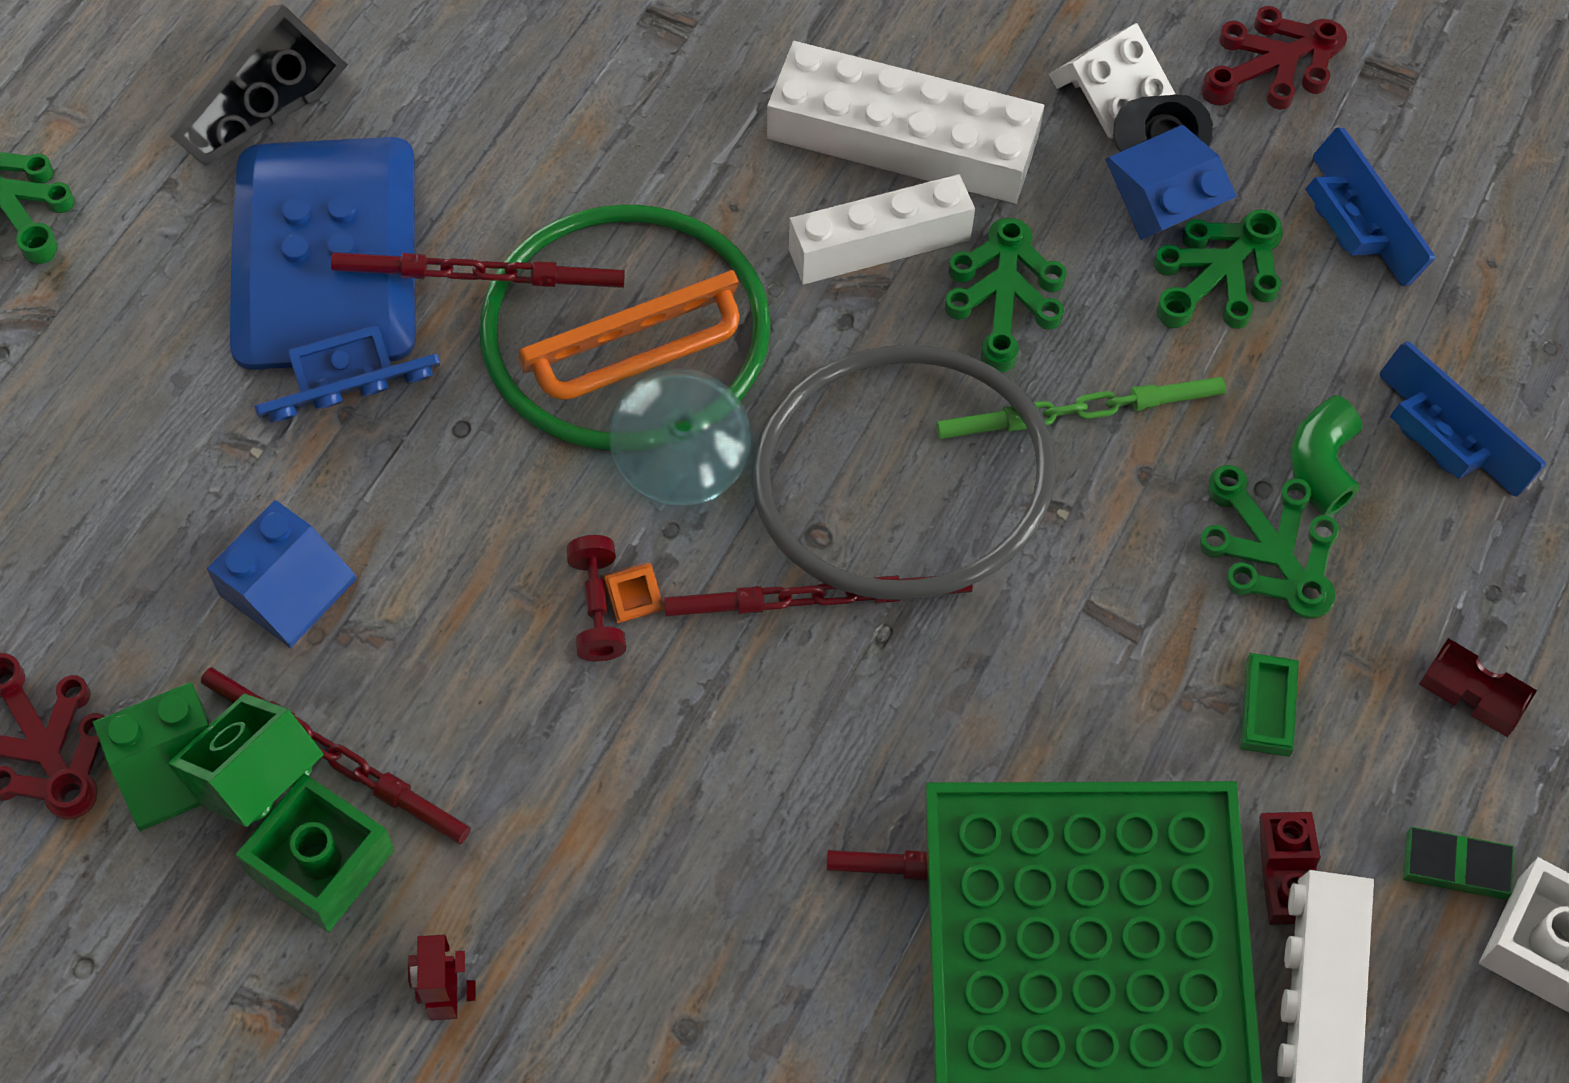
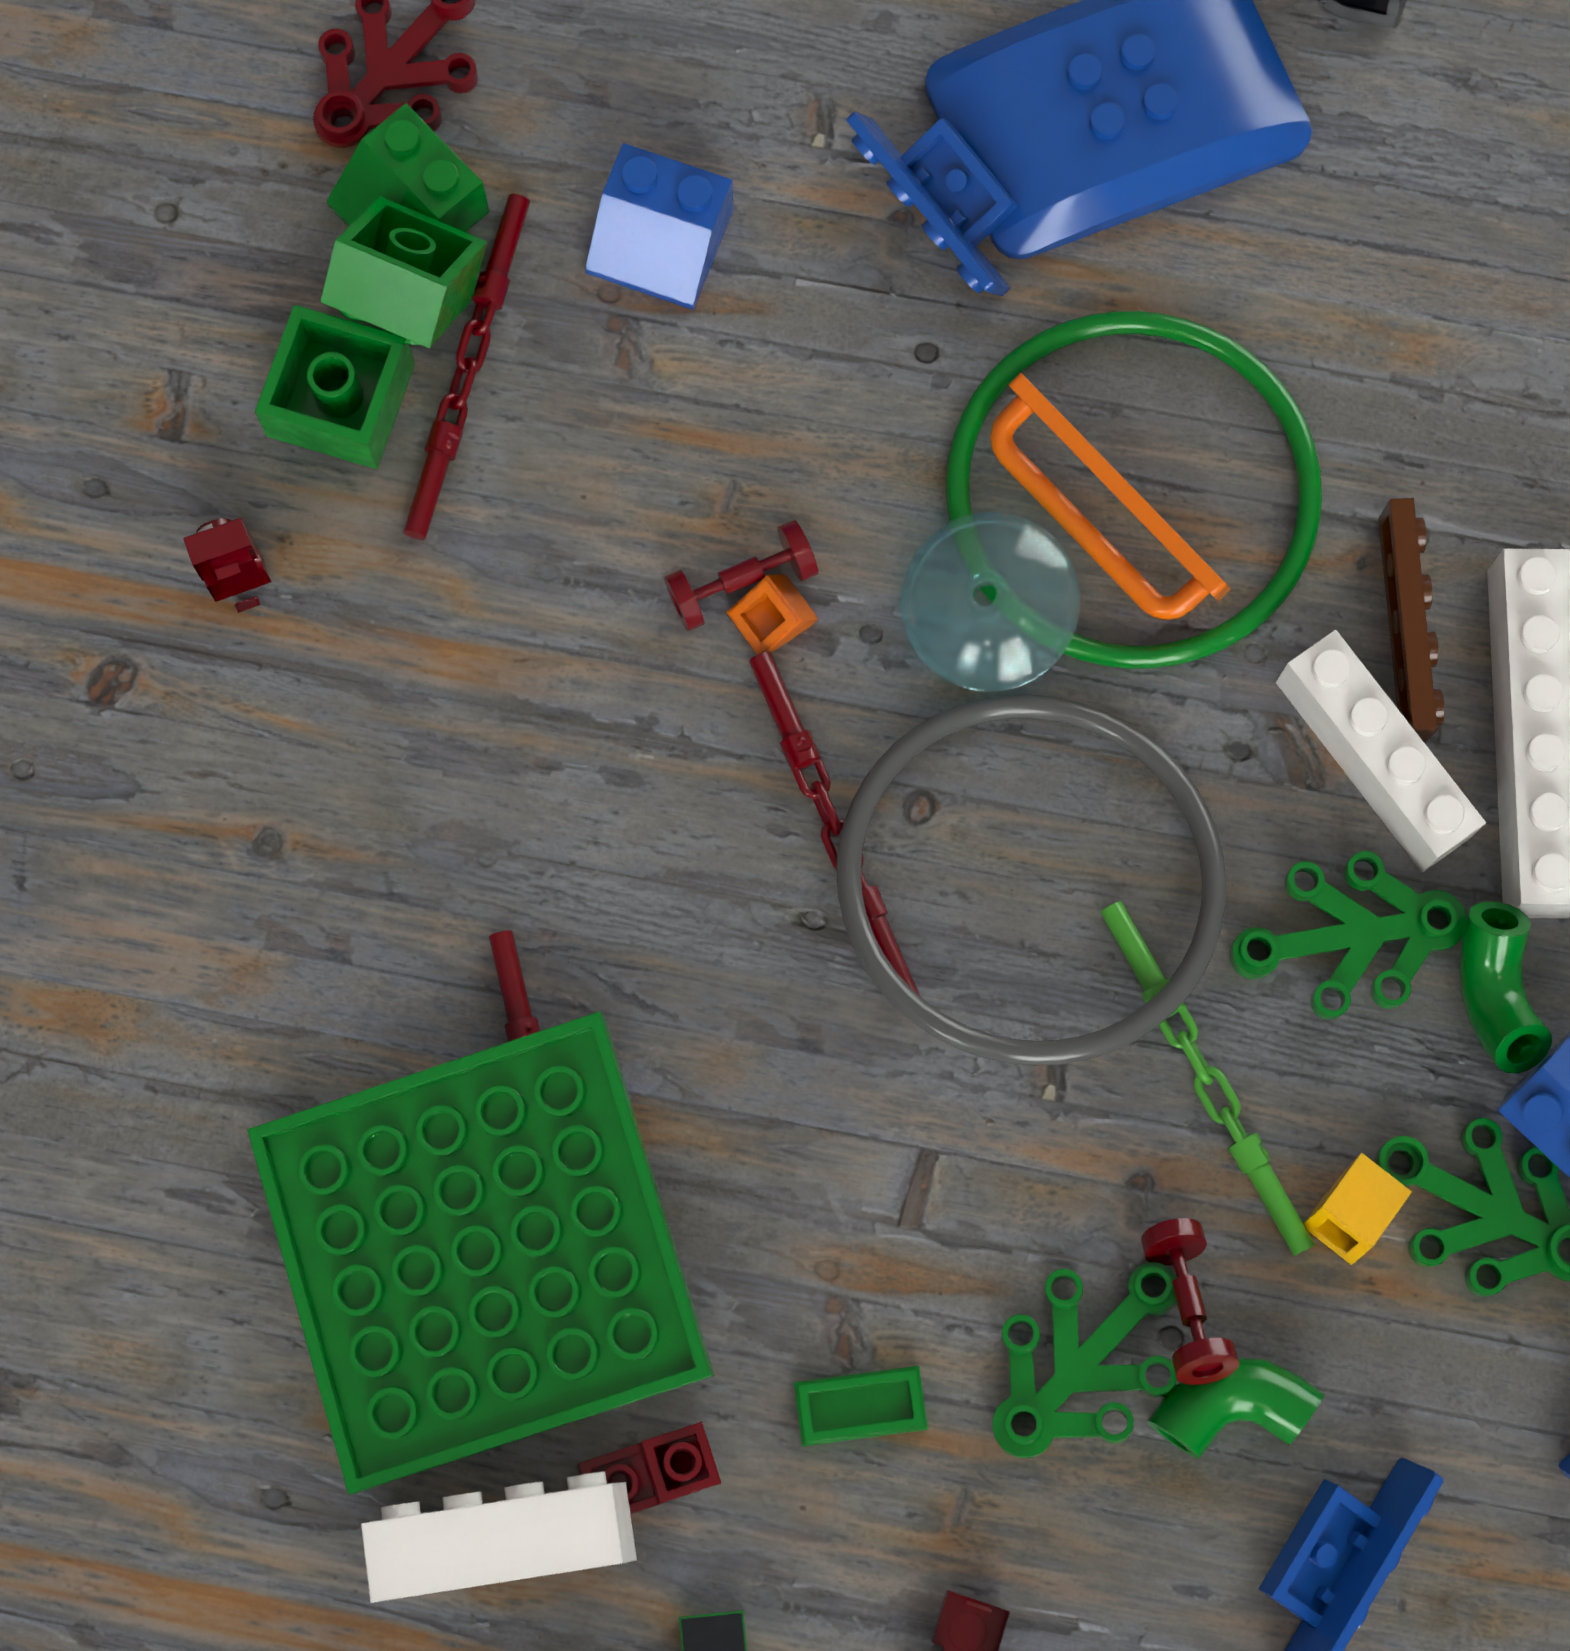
camera: 75 degrees right, 15 degrees up
dark red piece [331,252,625,288] -> none
none -> dark red wheel [1141,1218,1239,1385]
none -> yellow brick [1303,1152,1412,1265]
none -> reddish brown plate [1378,498,1444,743]
none -> green cylinder [1459,901,1552,1074]

